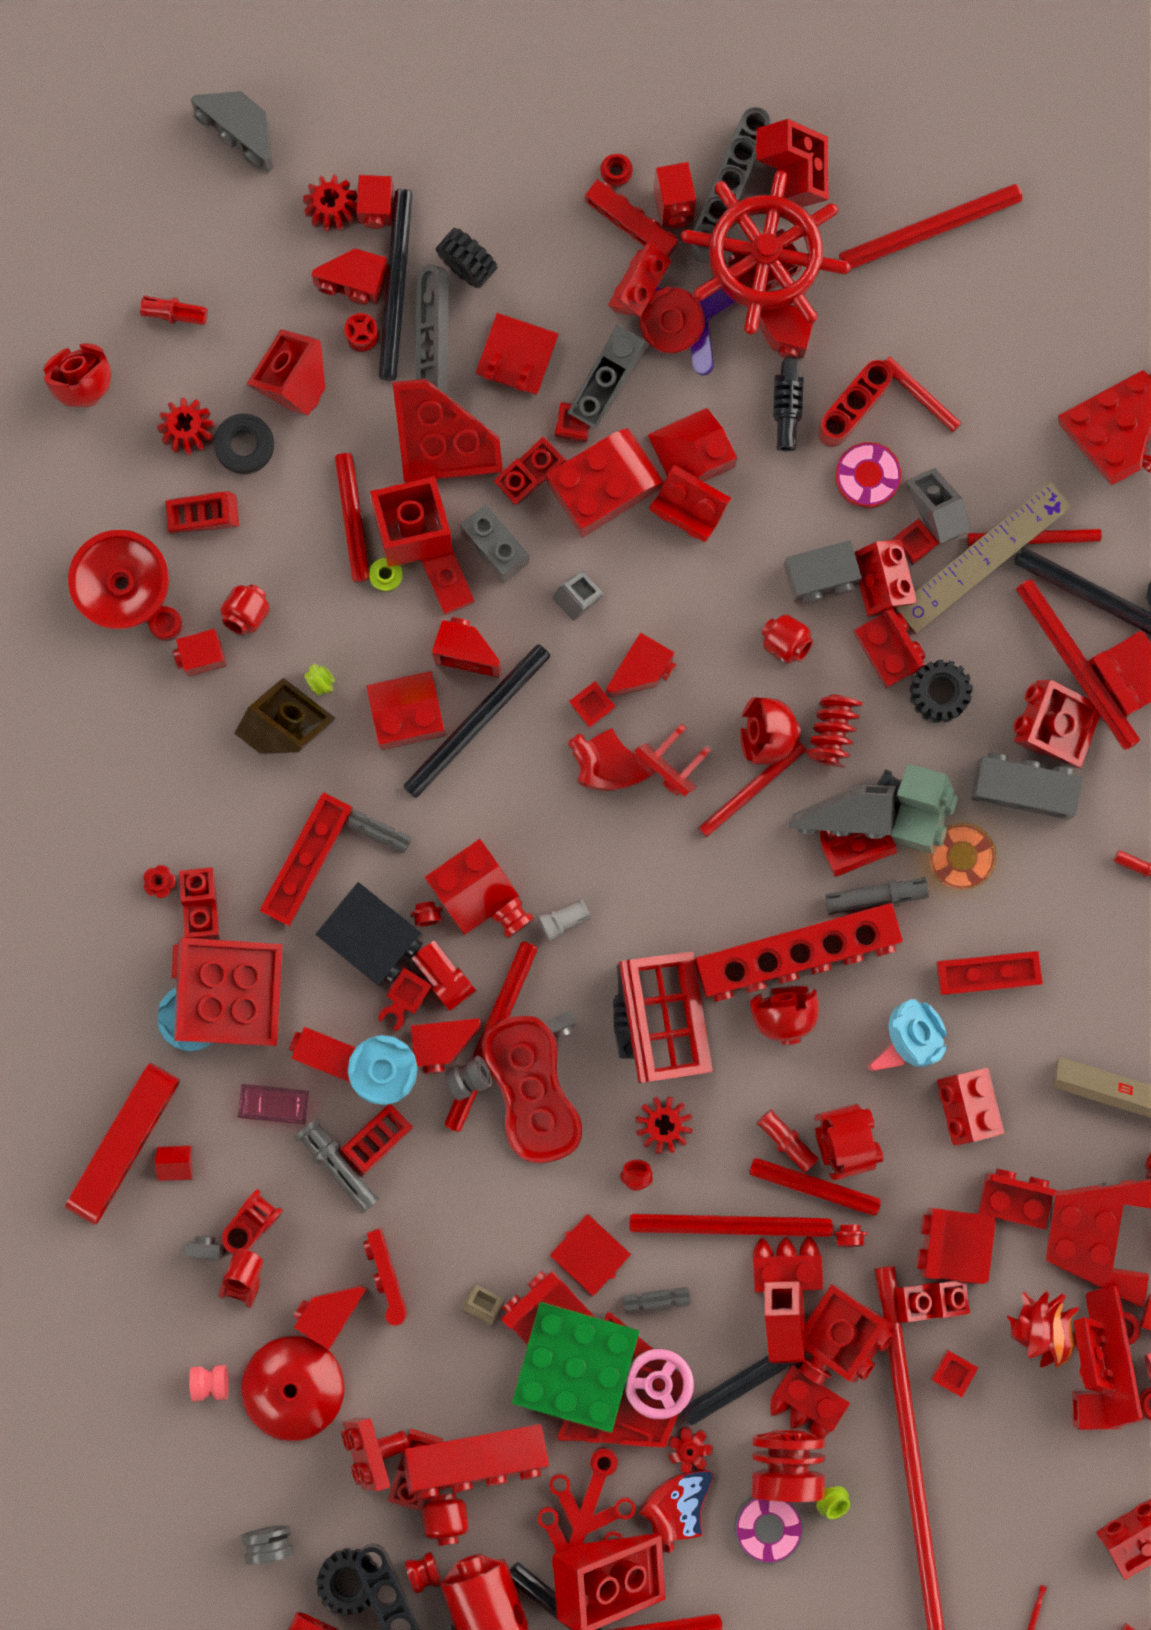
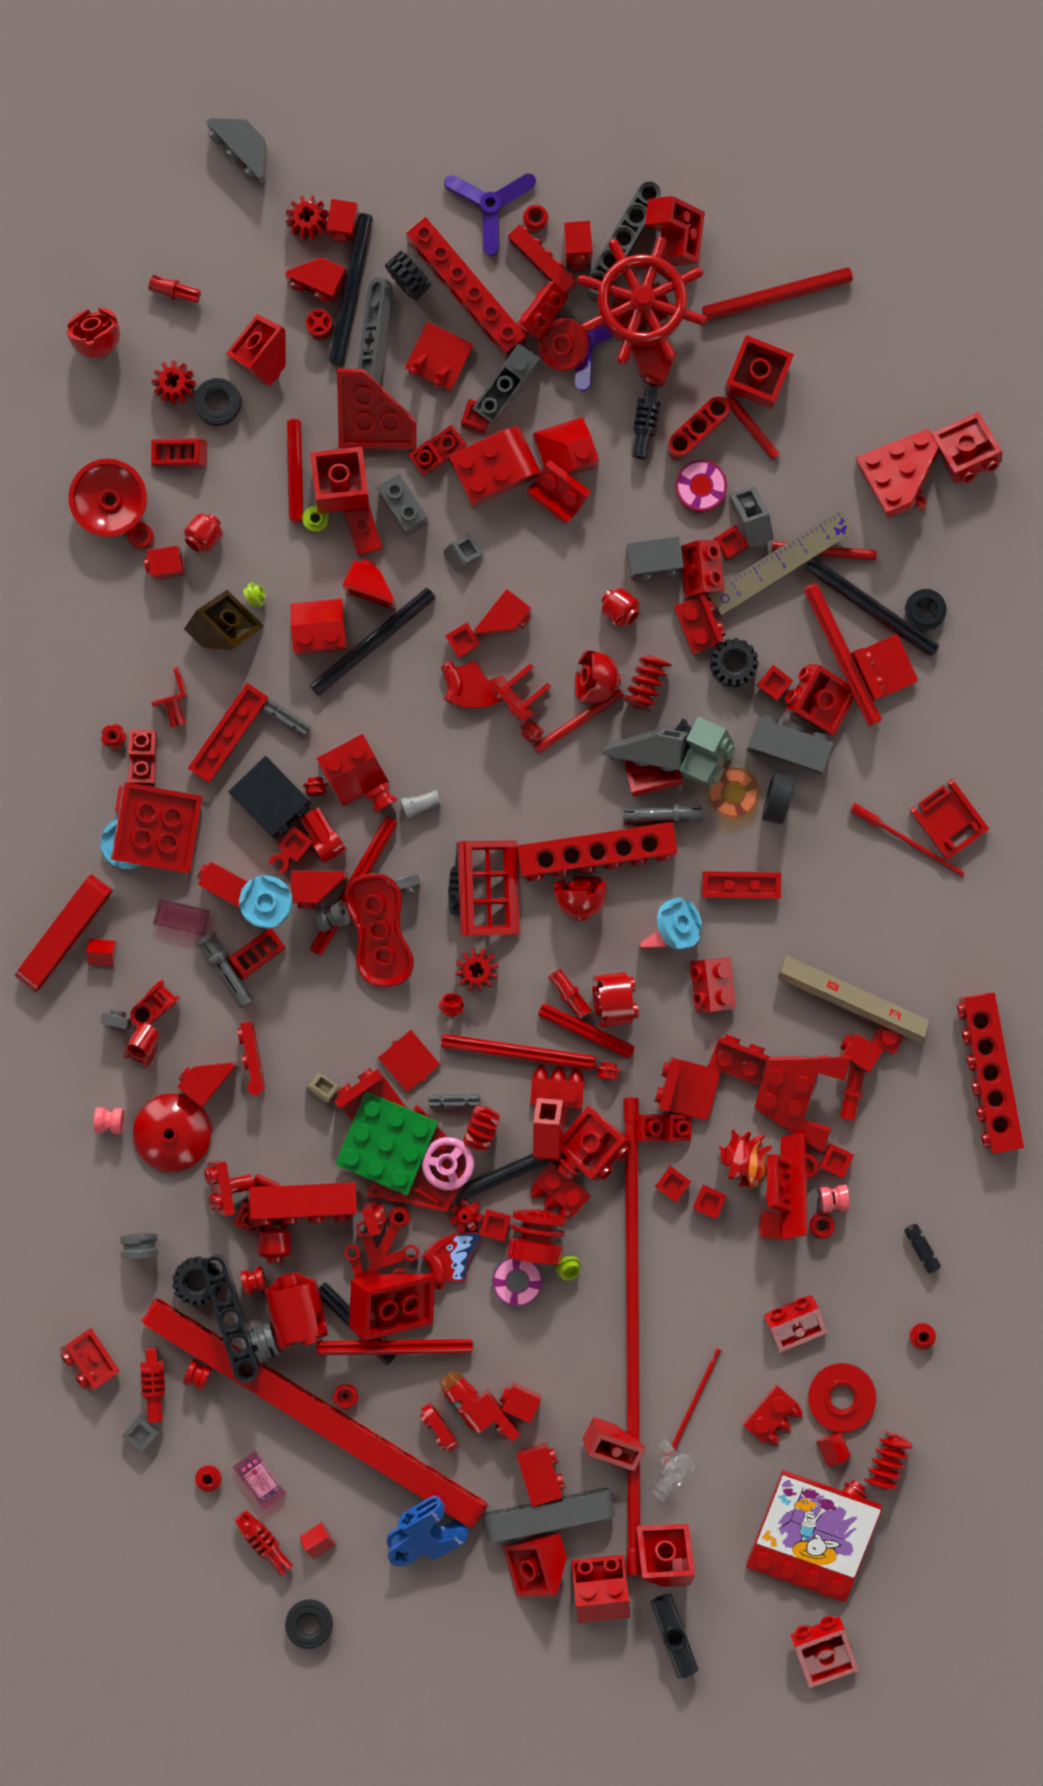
camera: 10 degrees right, 5 degrees up
none -> red bracket [151,666,188,728]
none -> red plate [362,1201,387,1237]
none -> red brick [406,217,527,360]
none -> dark purple piece [444,173,536,256]
none -> red gear [463,1105,500,1152]
none -> red plate [479,1208,511,1242]
none -> red plate [520,719,544,743]
none -> red plate [692,1184,727,1219]
none -> red brick [724,335,794,410]
none -> red plate [756,665,793,702]
none -> black tyre [762,772,795,824]

